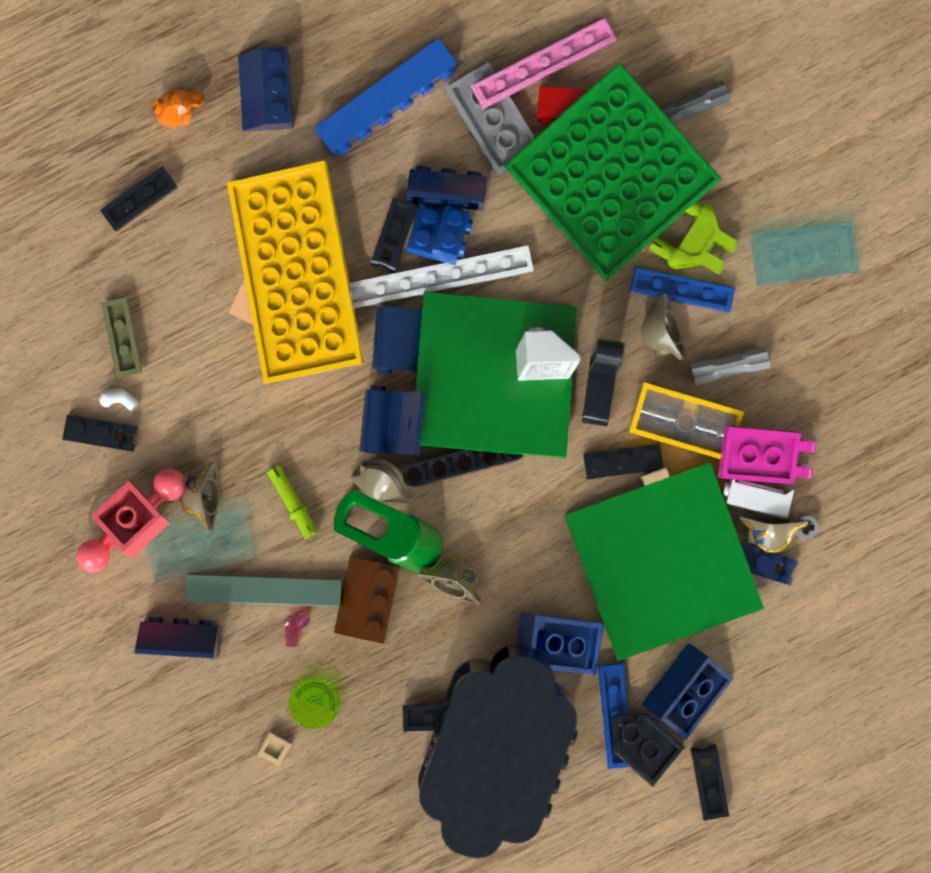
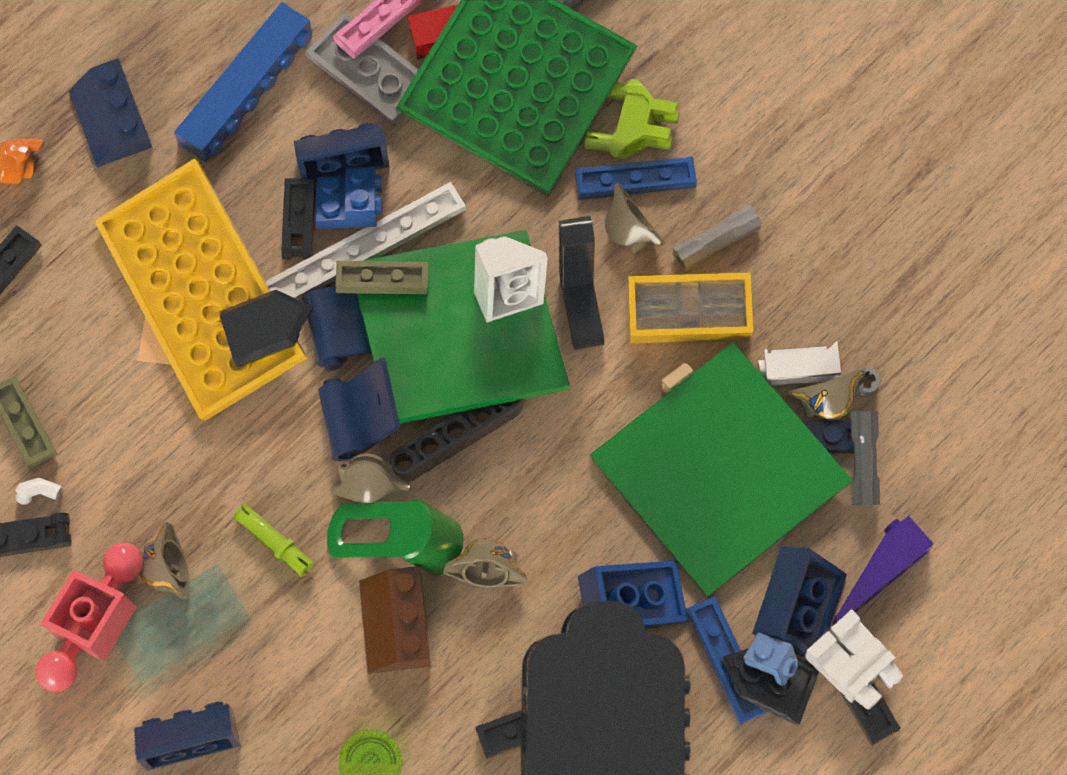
camera: 15 degrees left, 15 degrees down
sand green tile [185,575,342,607] -> none
clear pink arm [284,611,310,647] -> none
black plate [583,443,664,480] -> none
dark pink tile [718,425,817,484] -> none
clear light blue tile [750,221,860,286] -> none
none -> black tile [219,290,314,368]
none -> olive plate [336,260,428,294]
none -> medium blue bracket [744,632,798,686]
none -> white hips [805,609,903,710]
none -> dark purple slope [832,516,934,626]
none -> dark grey axle [850,411,880,505]

